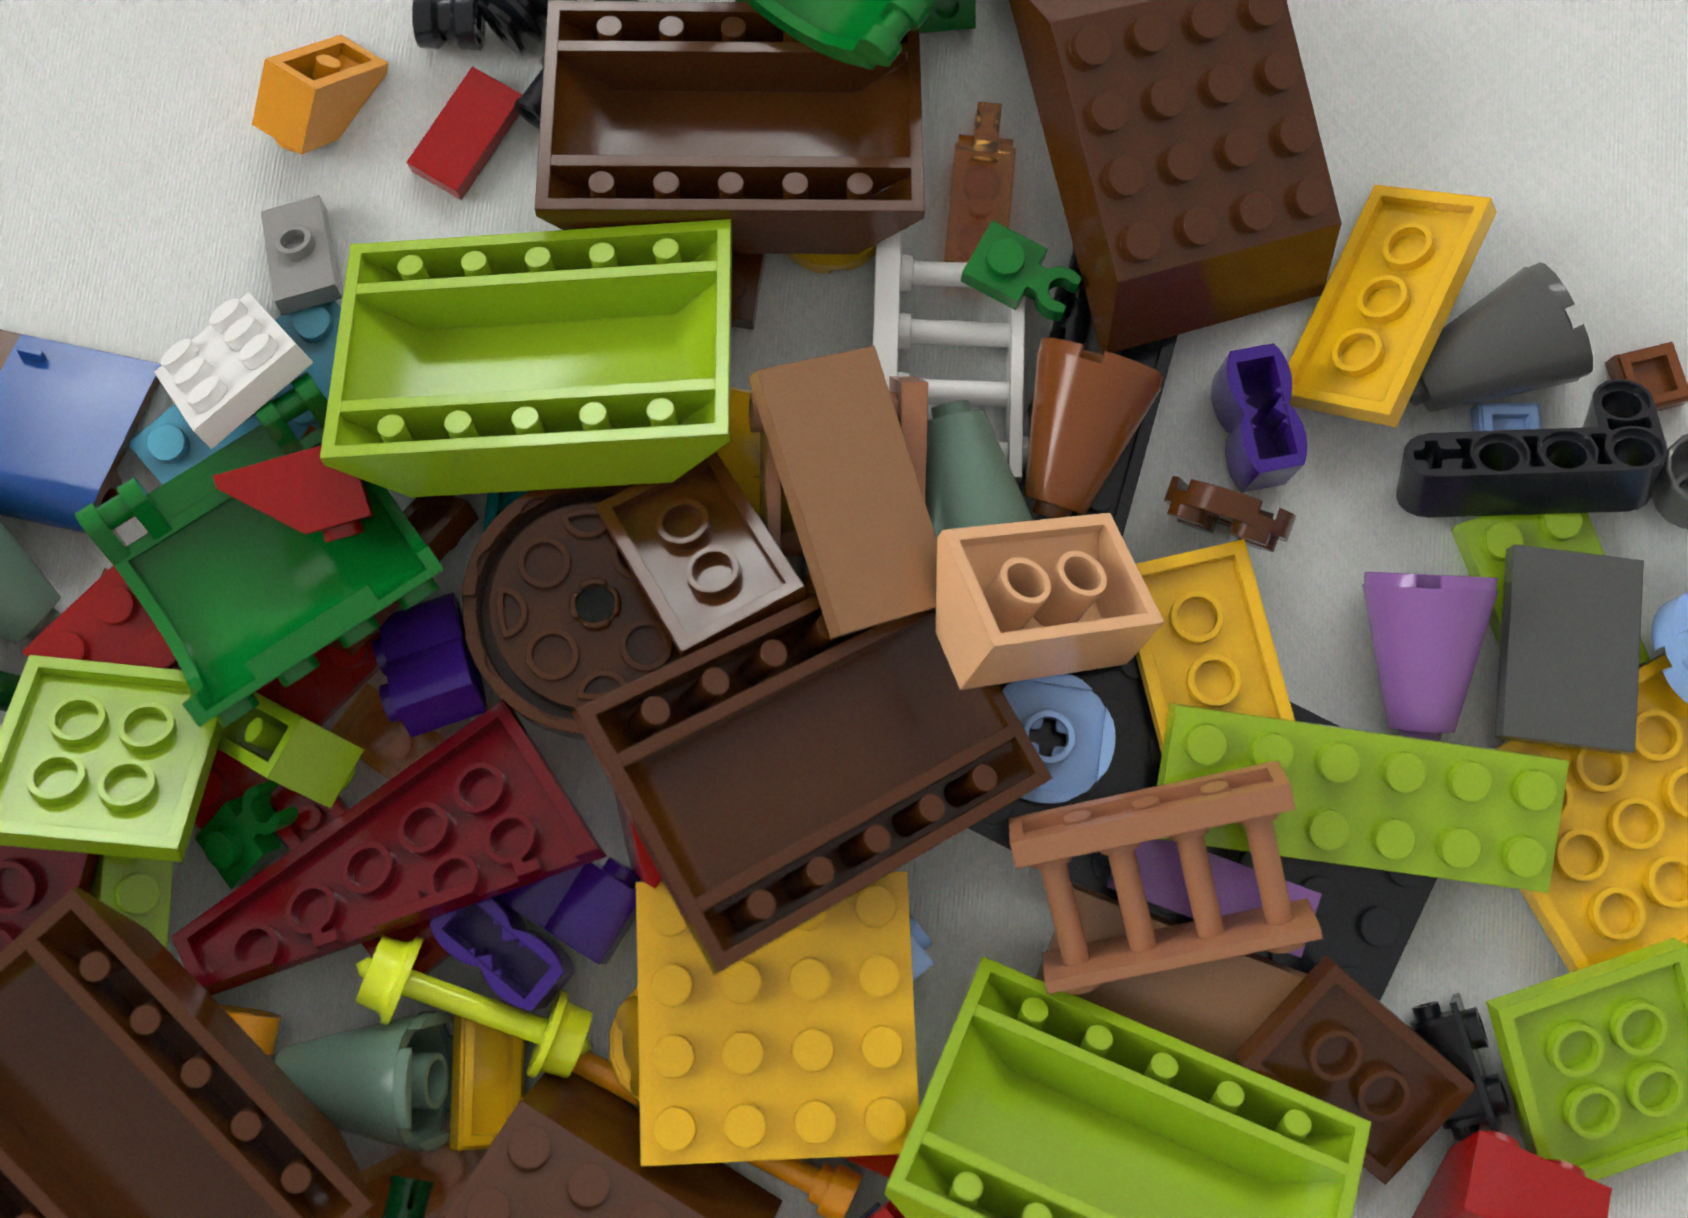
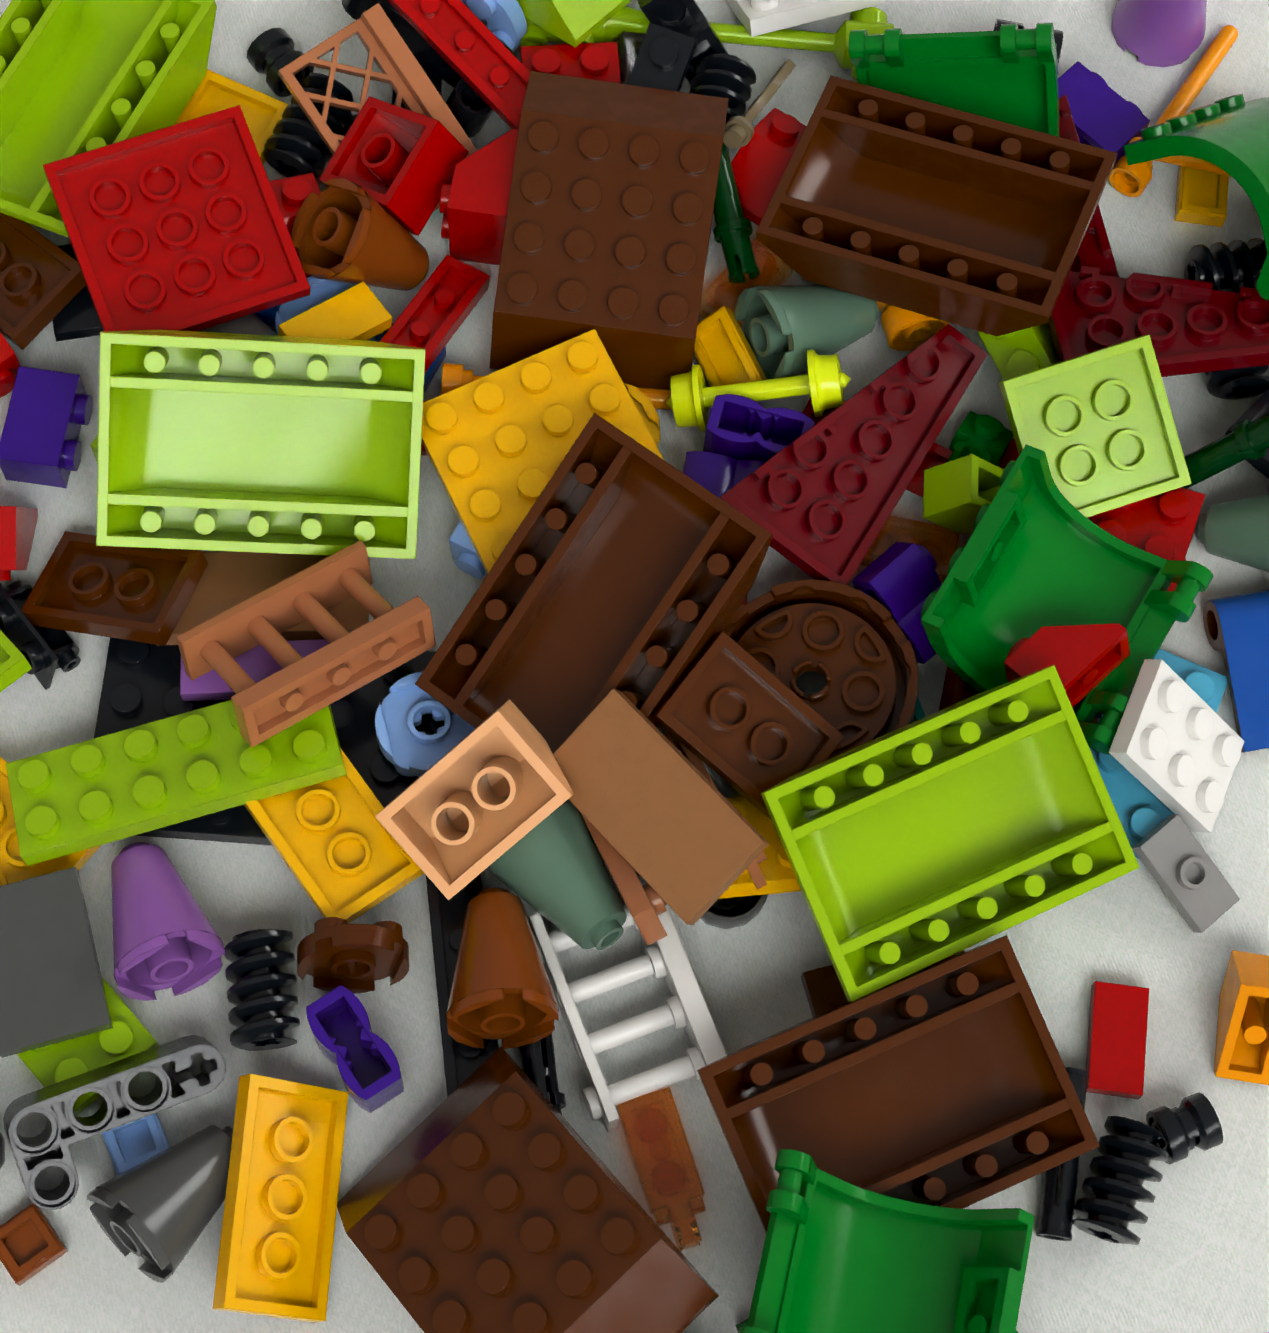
camera: 150 degrees right, 10 degrees down
green plate [960,220,1082,321] -> none
none -> black piece [224,929,300,1051]

